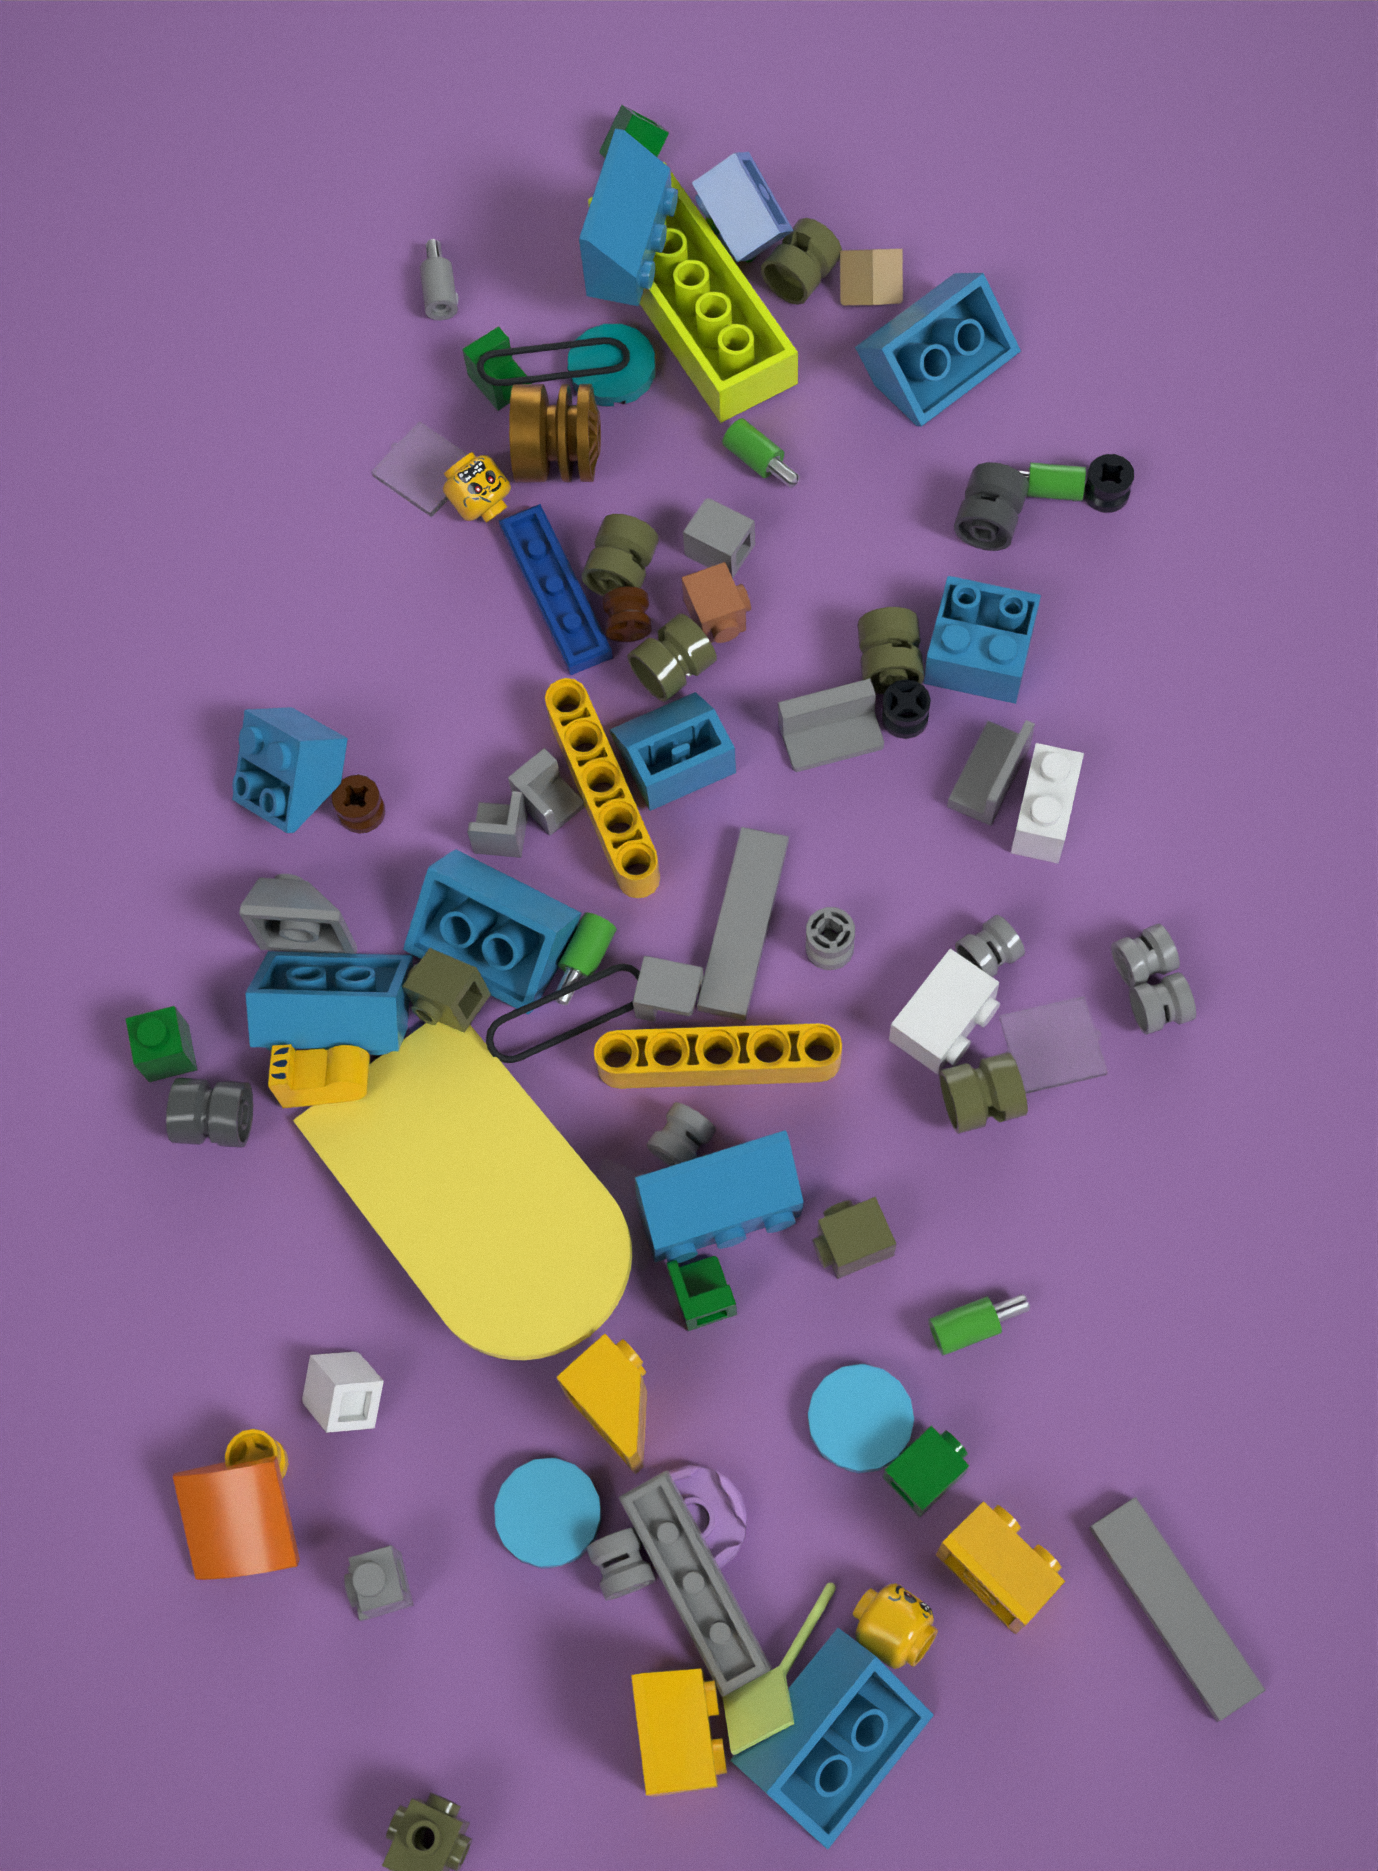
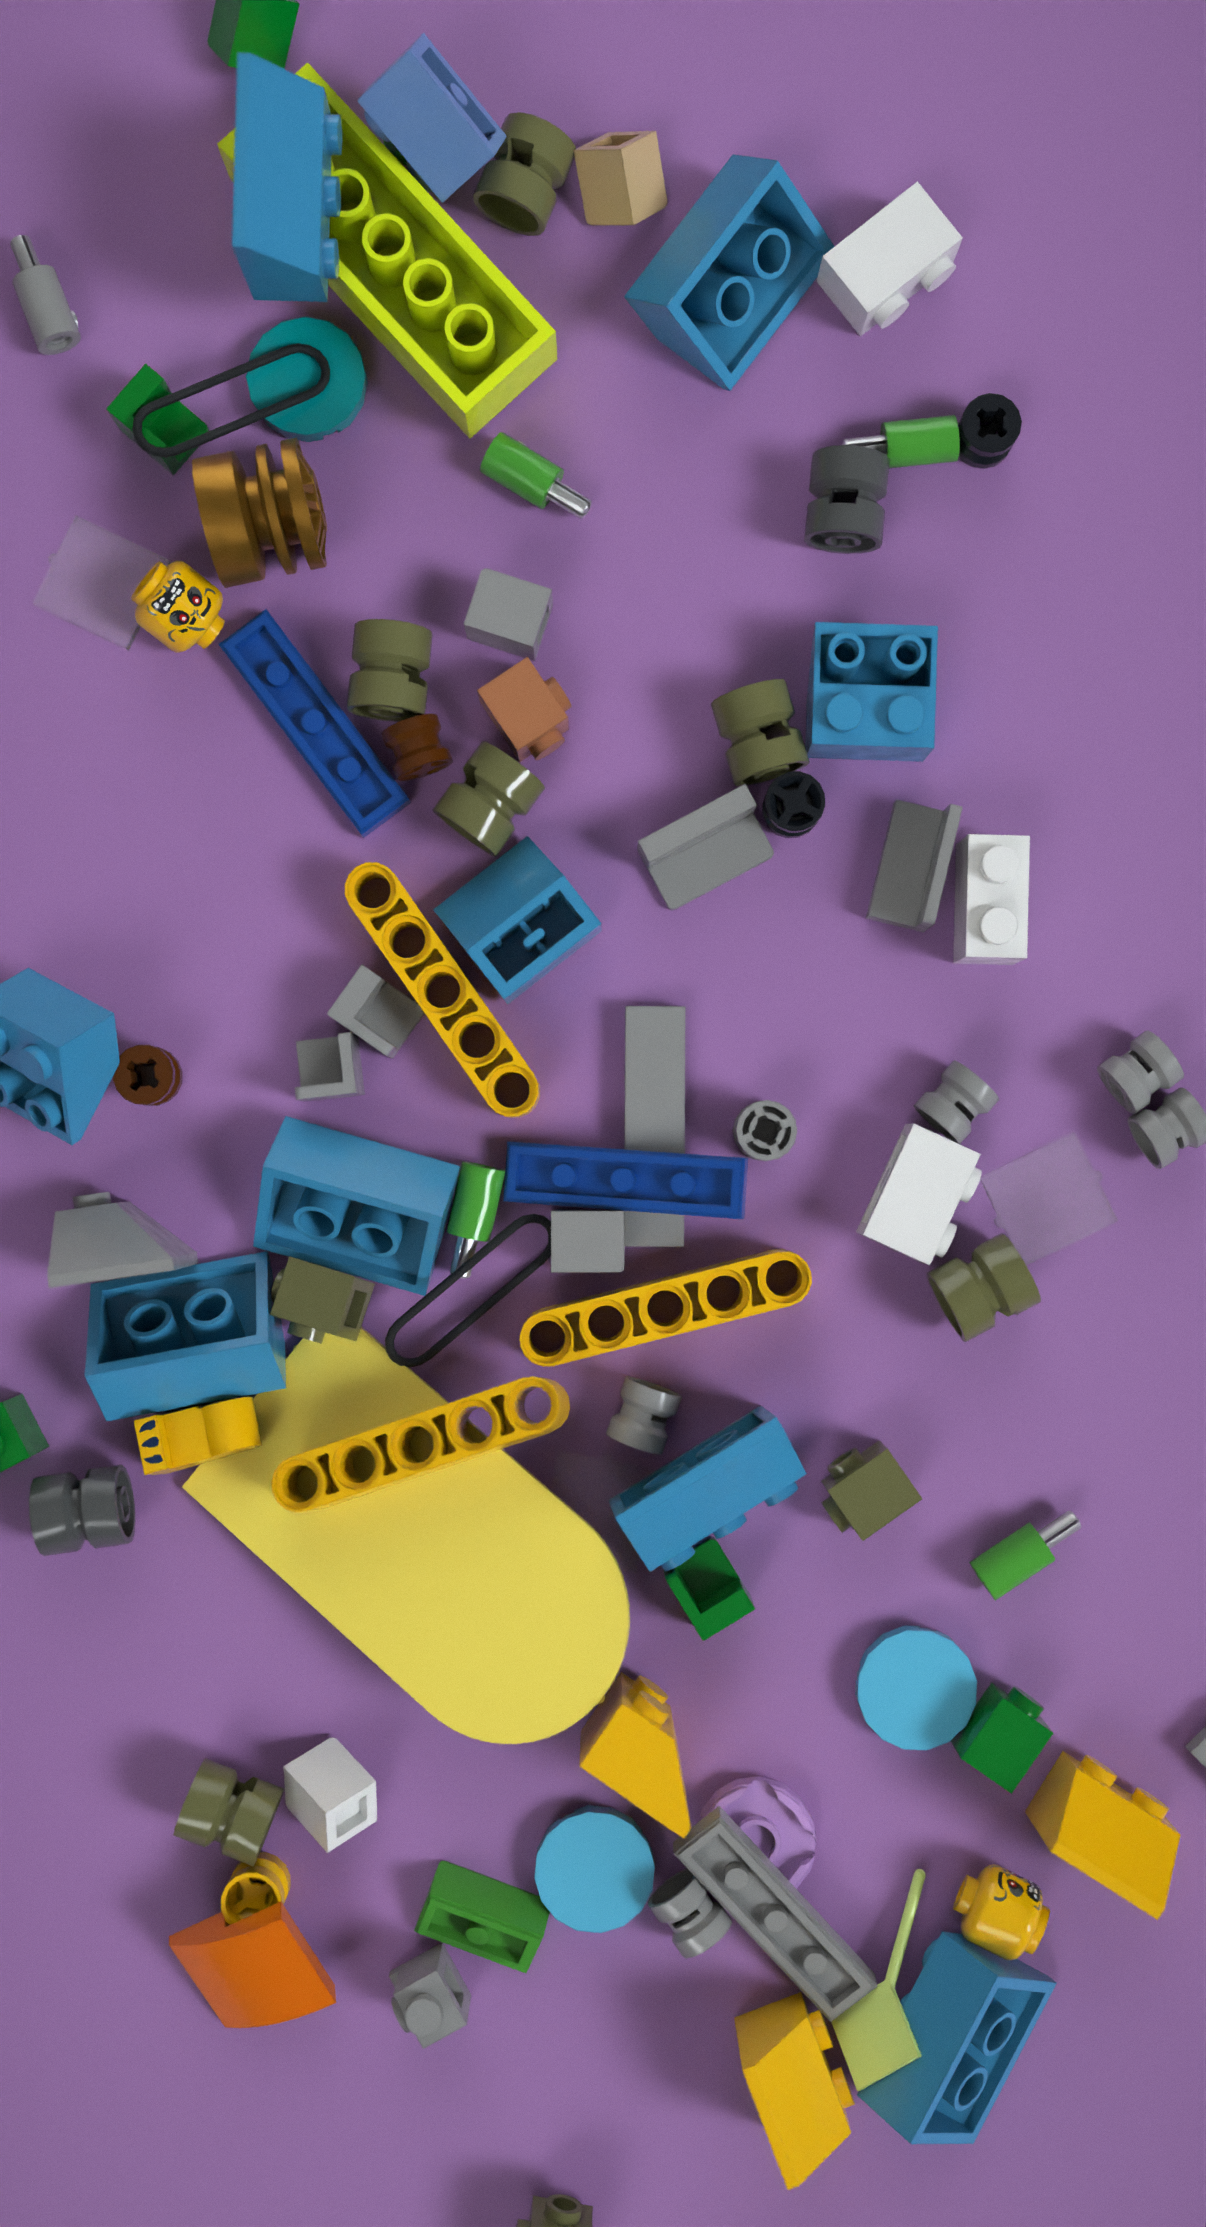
camera: 20 degrees left, 20 degrees up
none -> olive wheel [173,1758,284,1867]
none -> yellow beam [271,1376,570,1512]
none -> bright green slope [414,1861,550,1973]
none -> blue tile [503,1142,748,1219]
none -> white brick [816,181,963,337]

